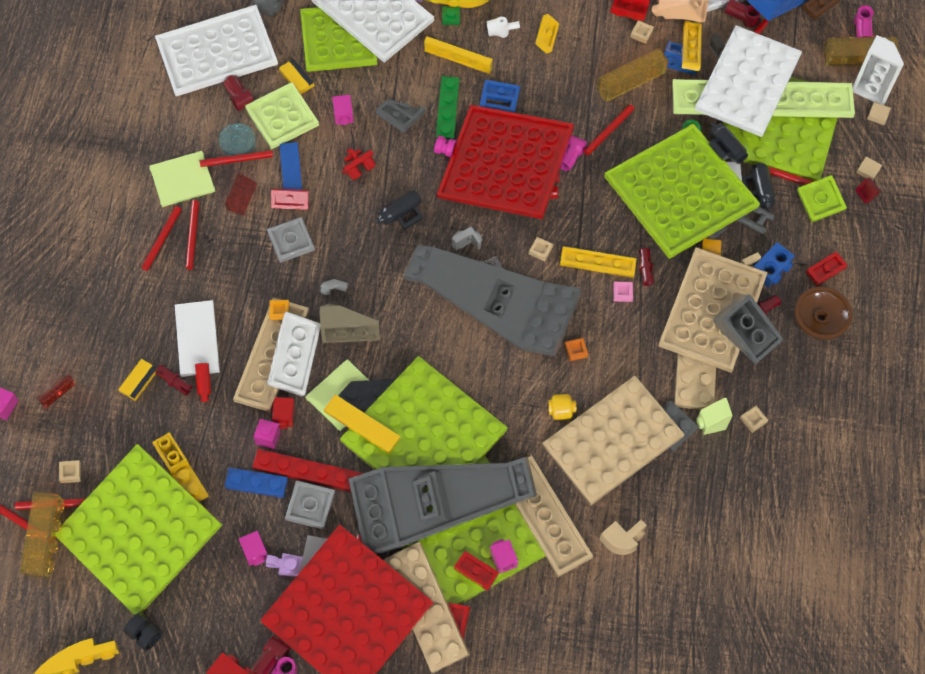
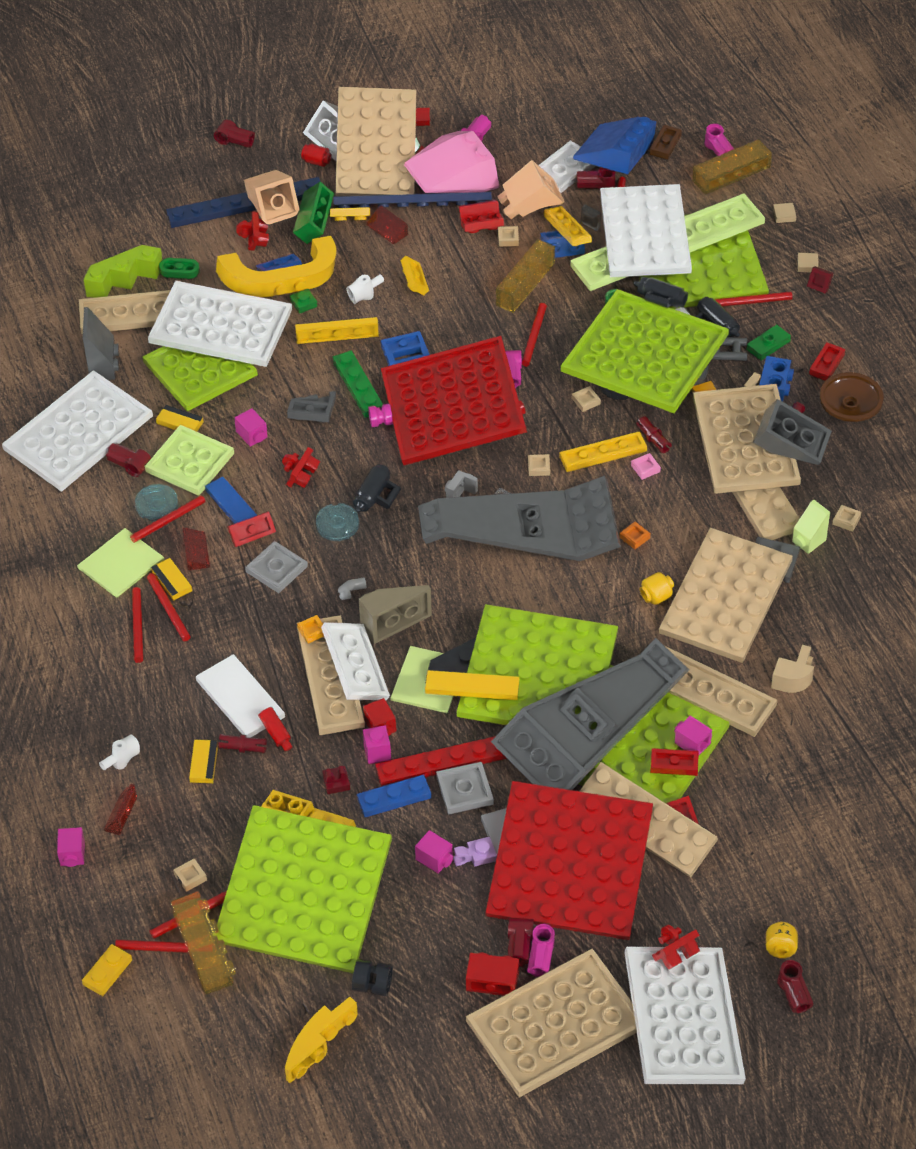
camera: 25 degrees left, 15 degrees down
lime plate [797,175,847,223] -> none
white slope [852,35,904,105] -> none
none -> white piece [99,735,140,770]
none -> yellow tile [151,558,192,601]
none -> clear light blue tile [316,503,359,541]
none -> dark red tile [322,766,350,794]
none -> tan tile [572,386,601,412]
none -> green plate [746,324,791,361]

